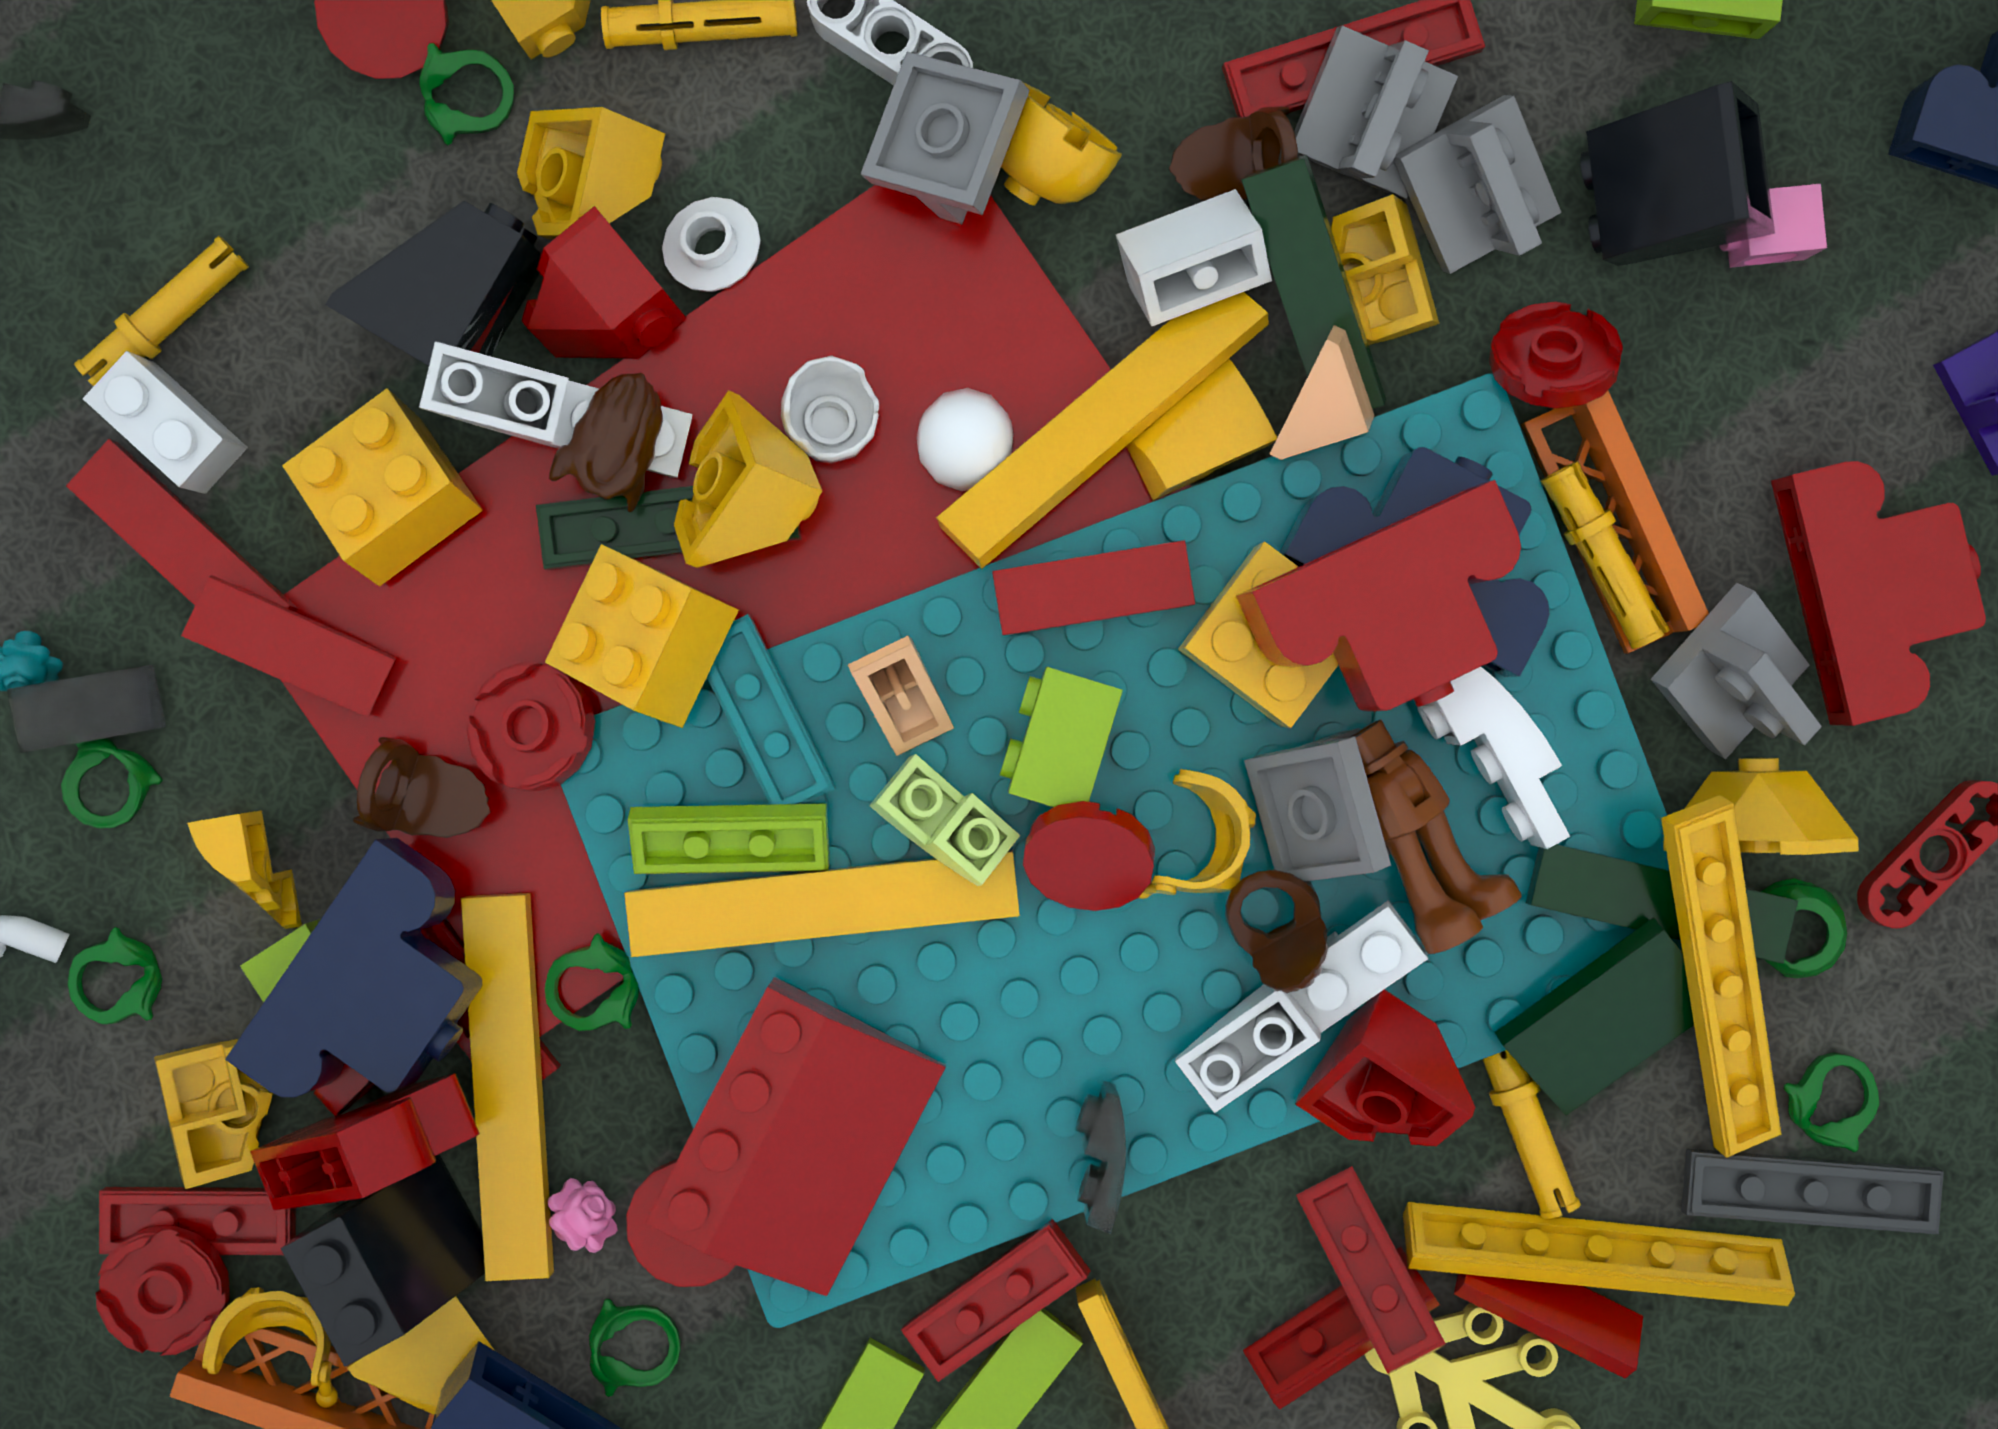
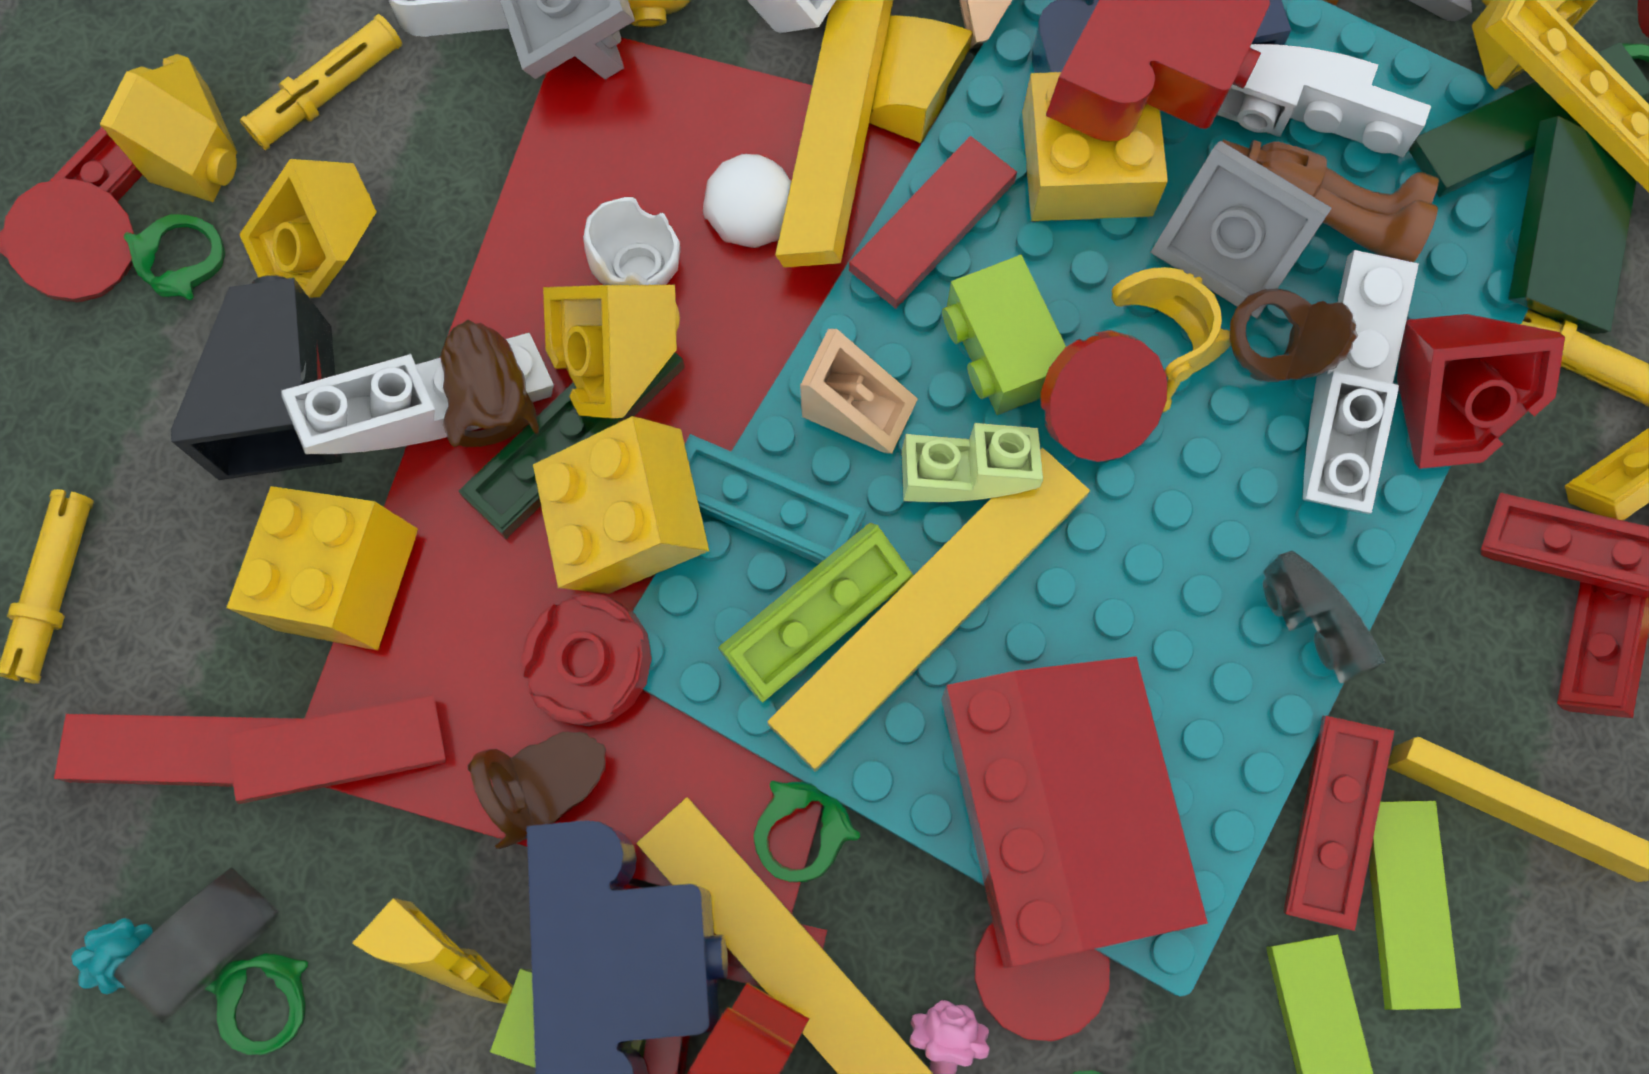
camera: 40 degrees left, 15 degrees down
white brick [83,351,248,494] -> none
red slope [521,206,686,359] -> none
white piece [662,197,761,292] -> none

